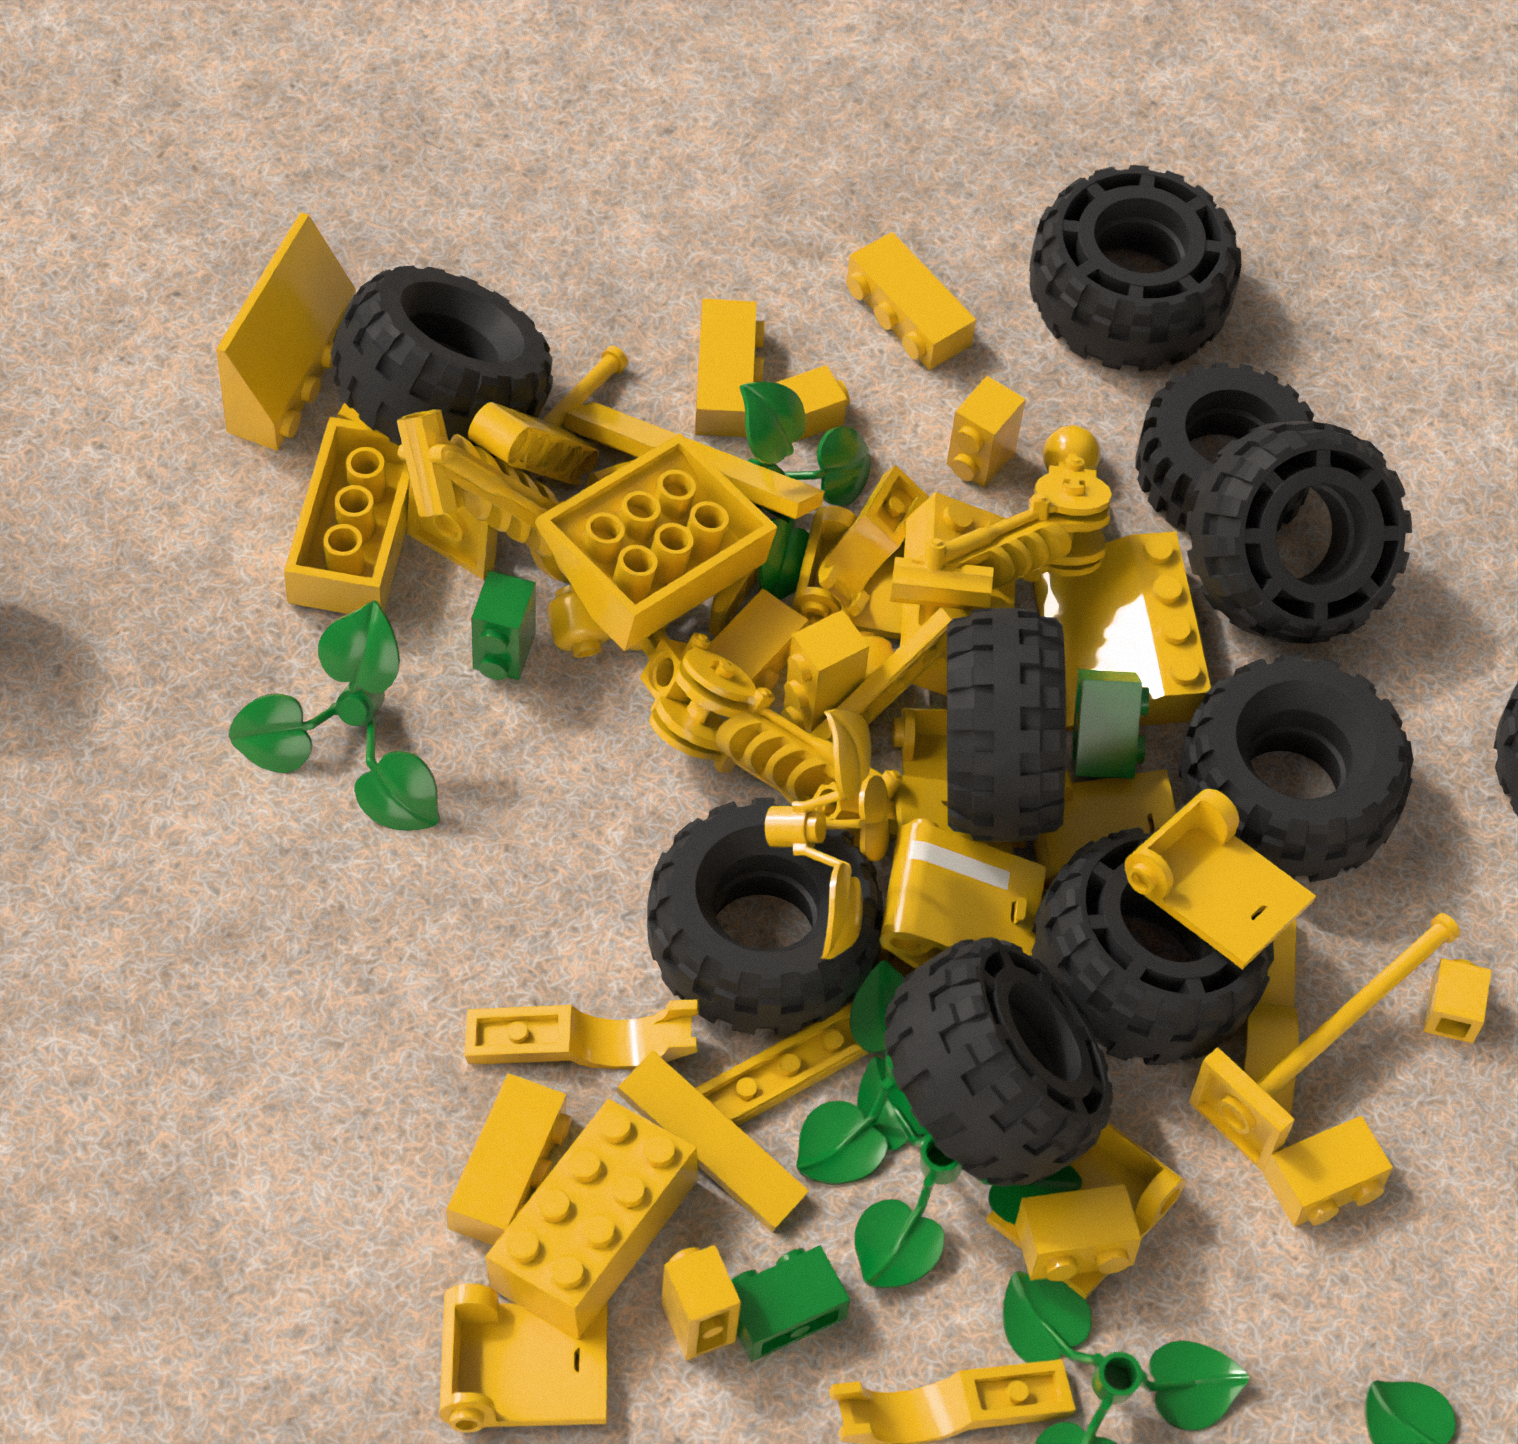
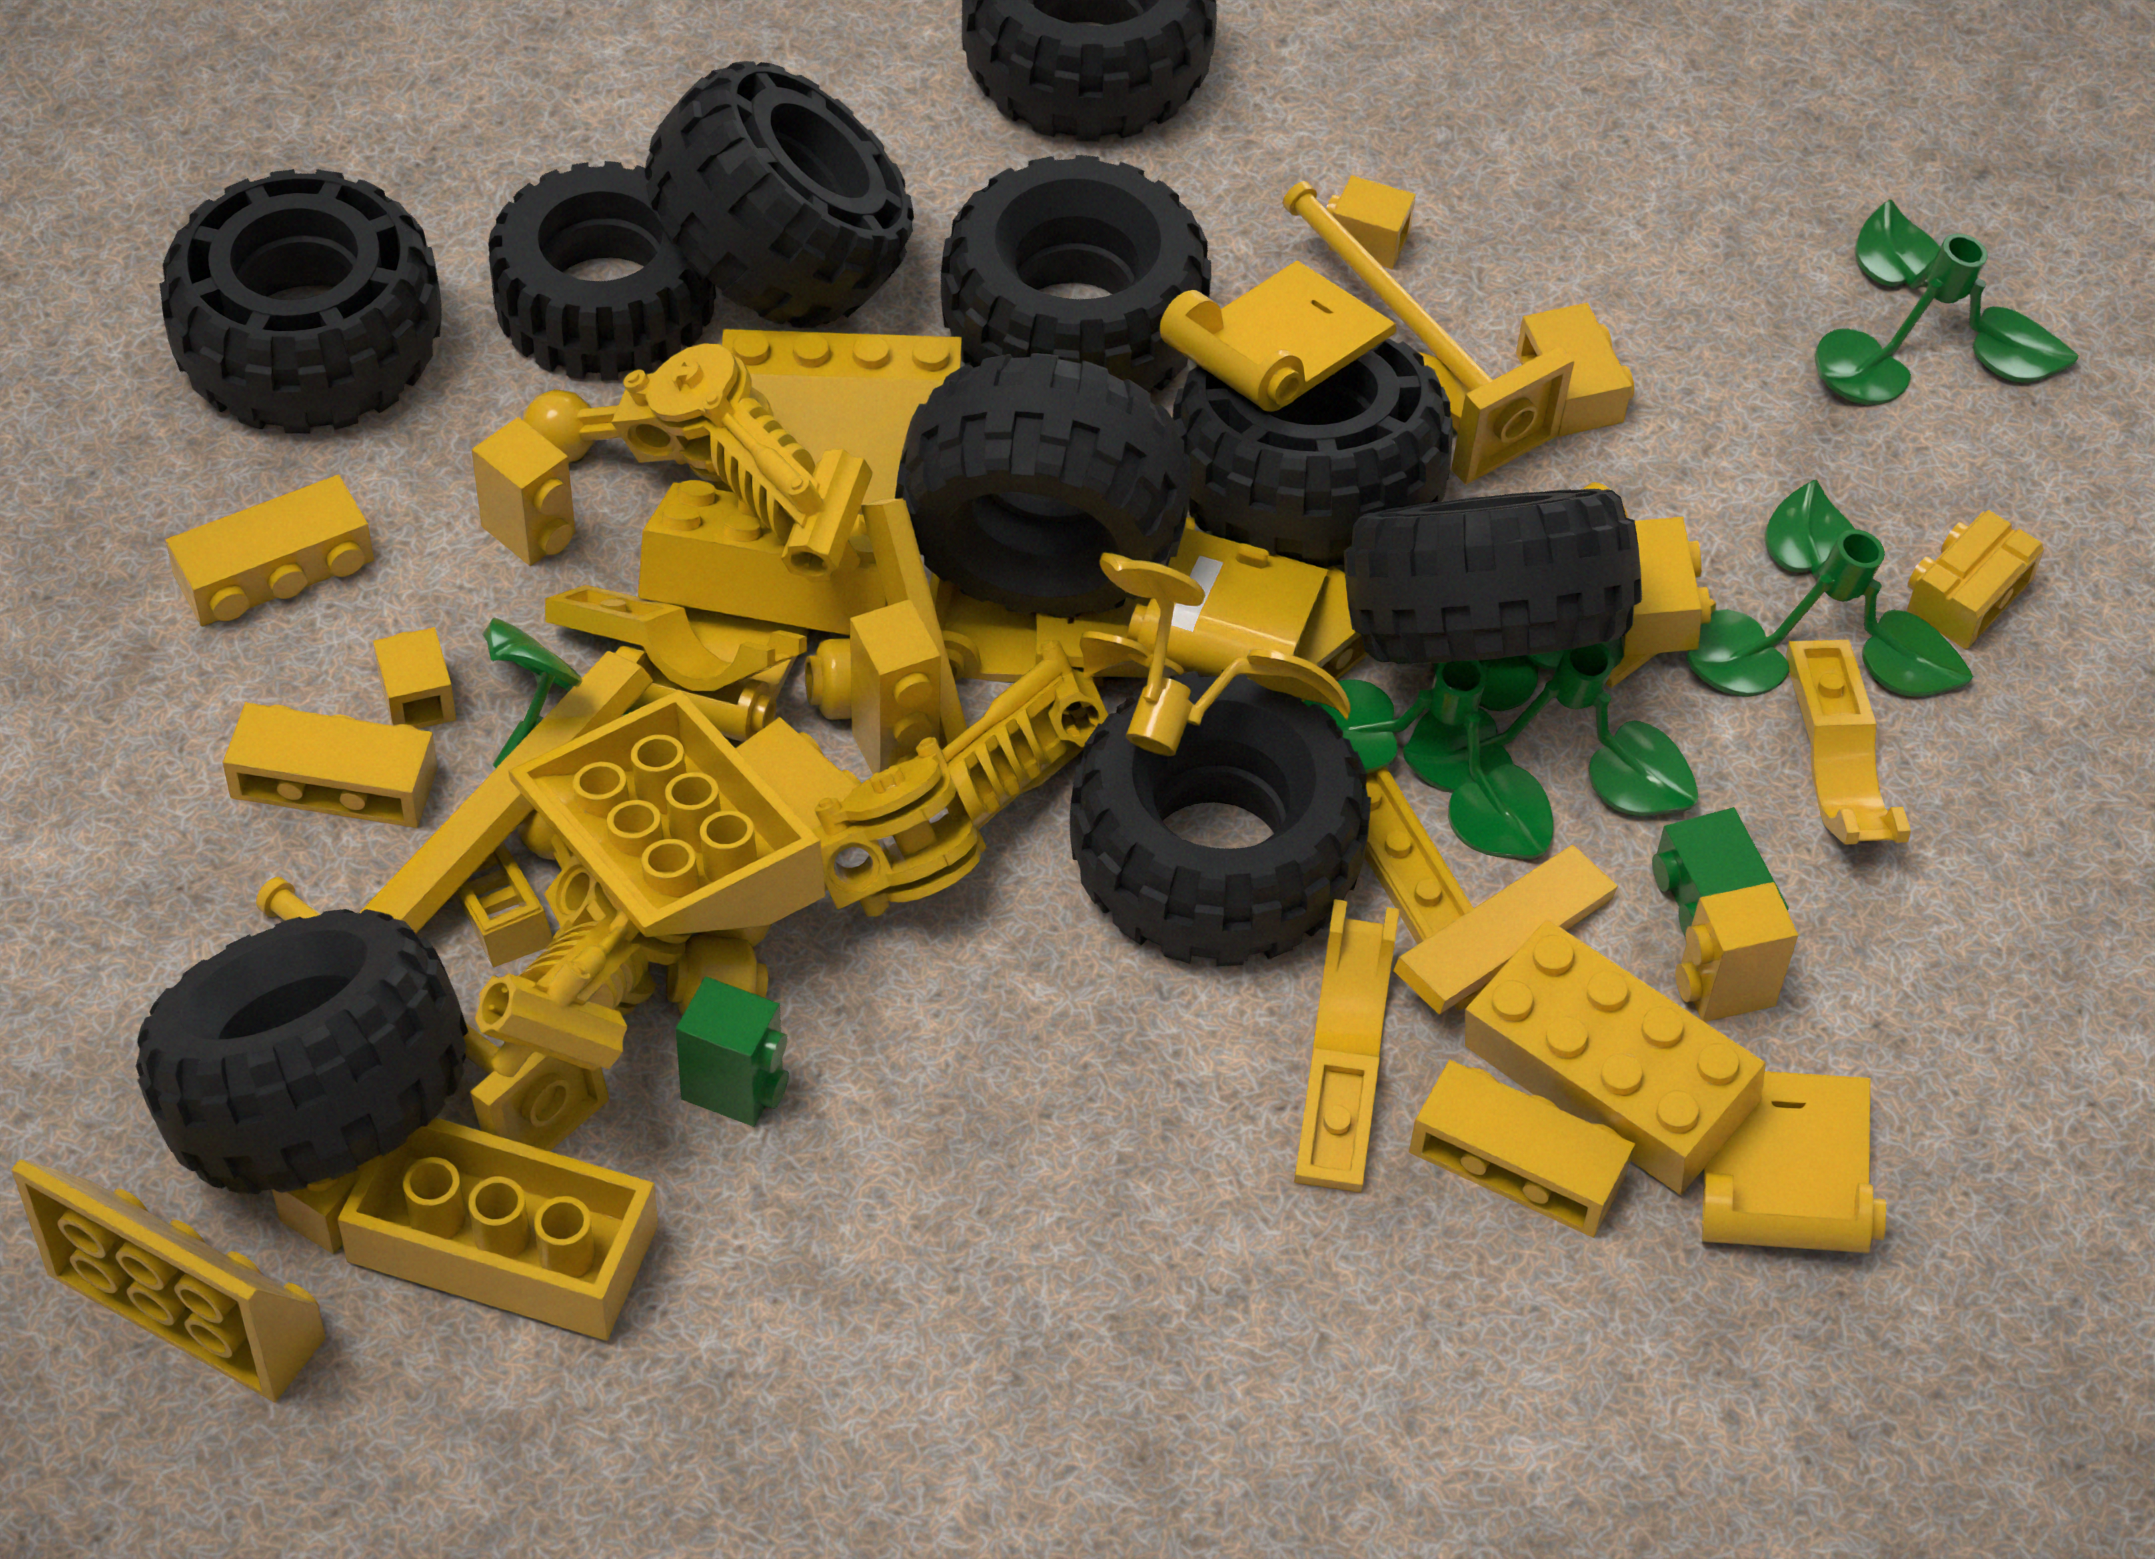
camera: 80 degrees left, 5 degrees down
green plant [228,600,440,831] -> none
yellow beam [468,402,599,486] -> none

